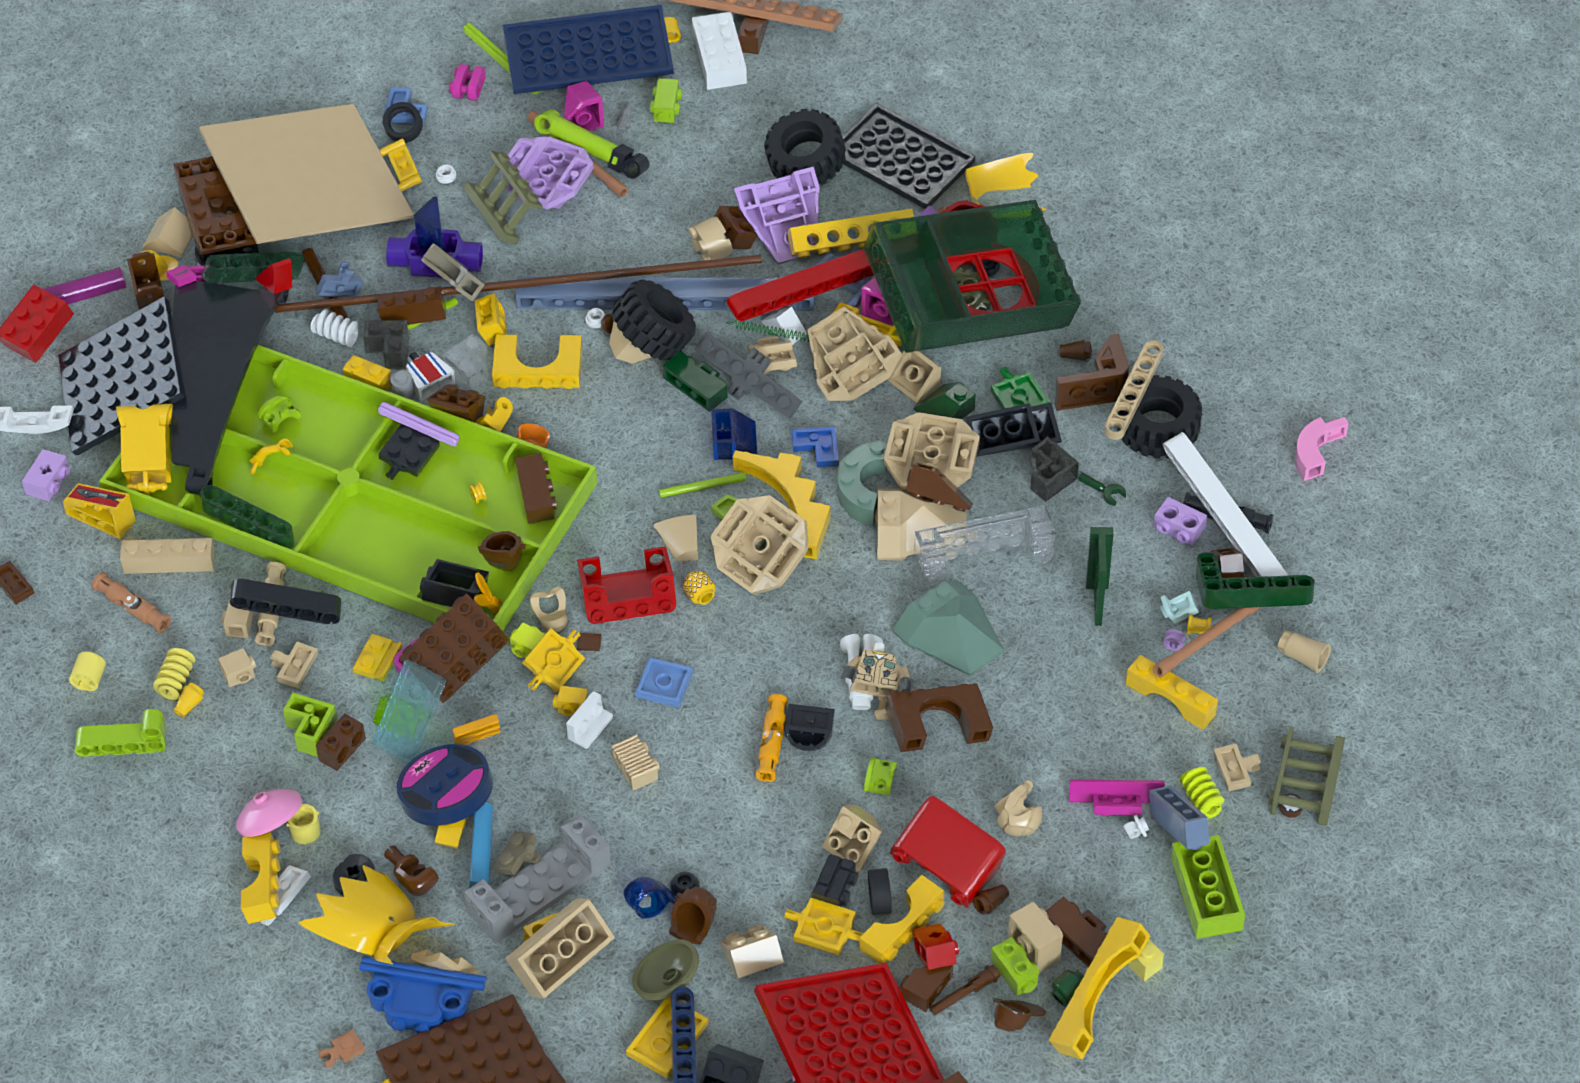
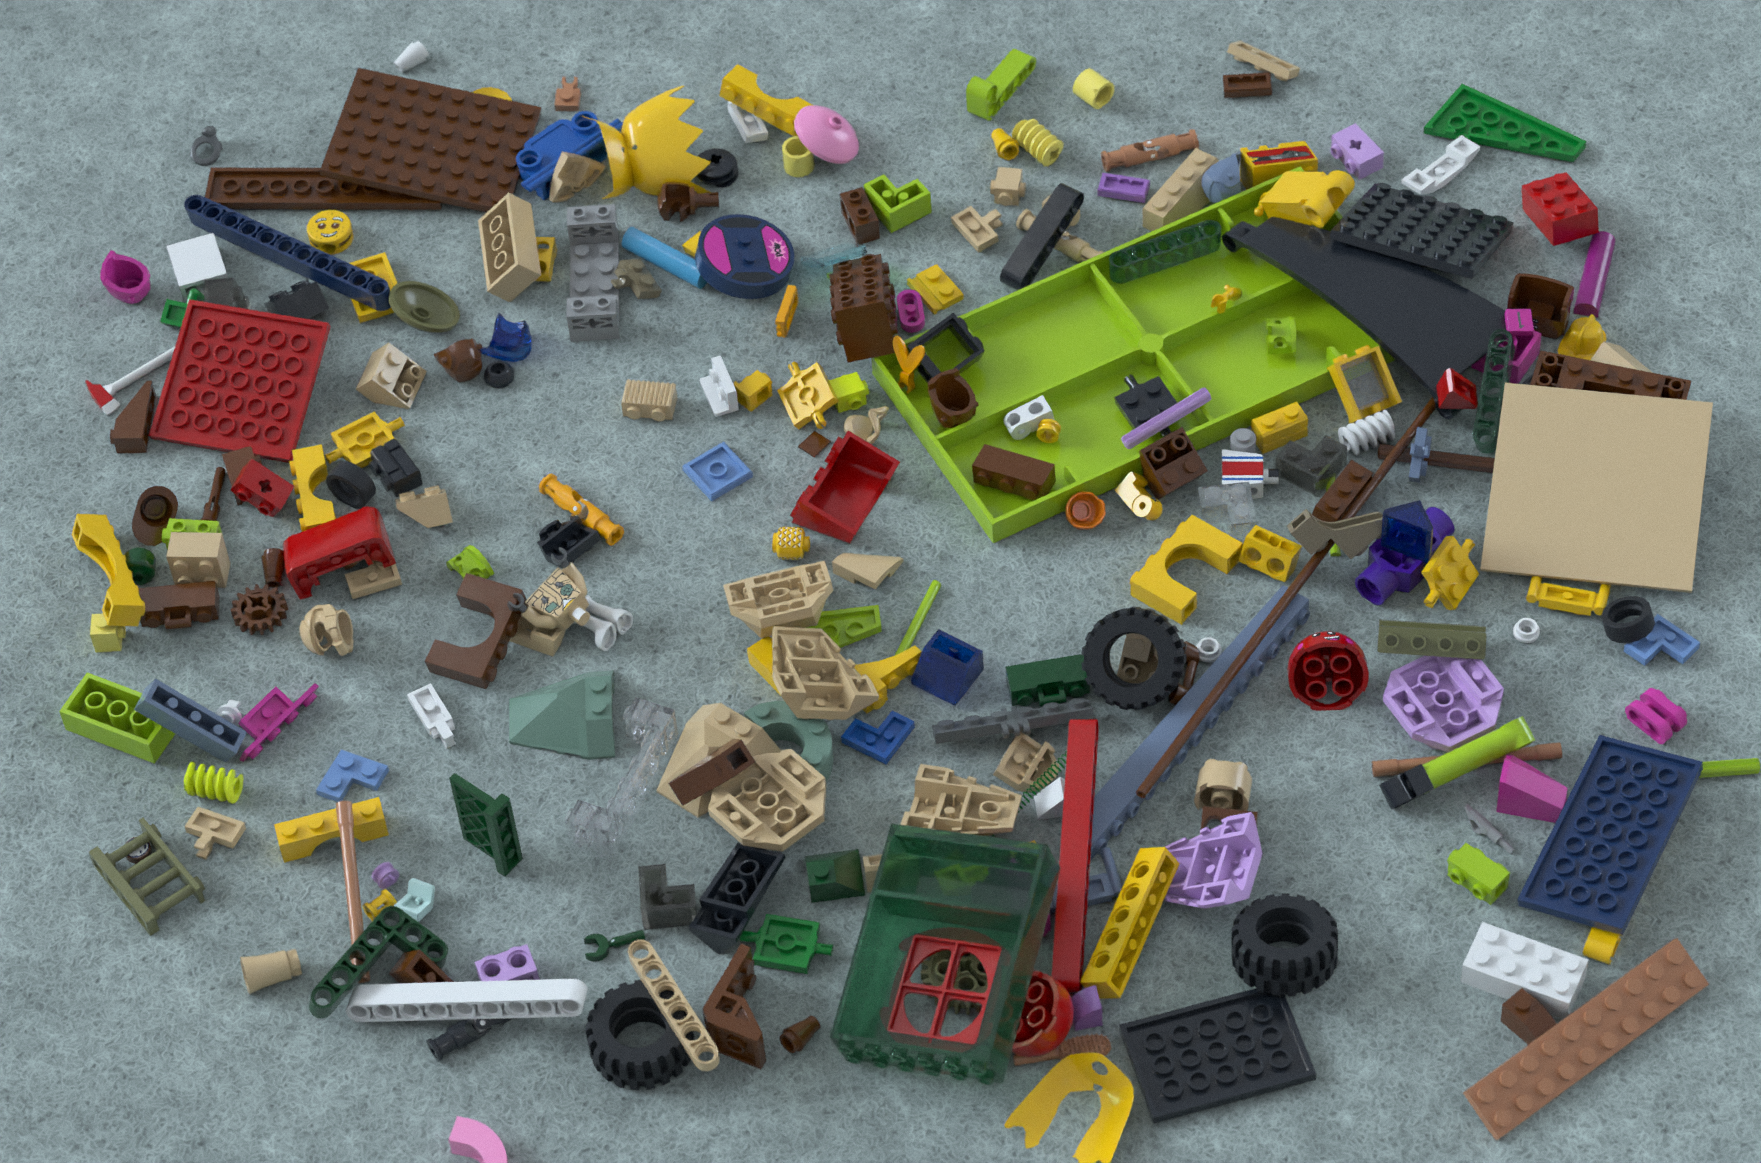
camera: 130 degrees right, 0 degrees up
none -> reddish brown gear [230,584,288,635]
none -> medium blue plate [316,750,389,802]
none -> white hinge [407,683,456,749]
none -> tan wedge [772,626,879,720]
none -> white leg [1003,395,1055,440]
none -> medium lavender plate [1097,173,1150,203]
none -> sand blue helmet [1201,152,1241,203]
none -> red cylinder [1287,631,1369,711]
none -> window [1327,345,1402,424]
none -> yellow plate [1421,536,1479,610]

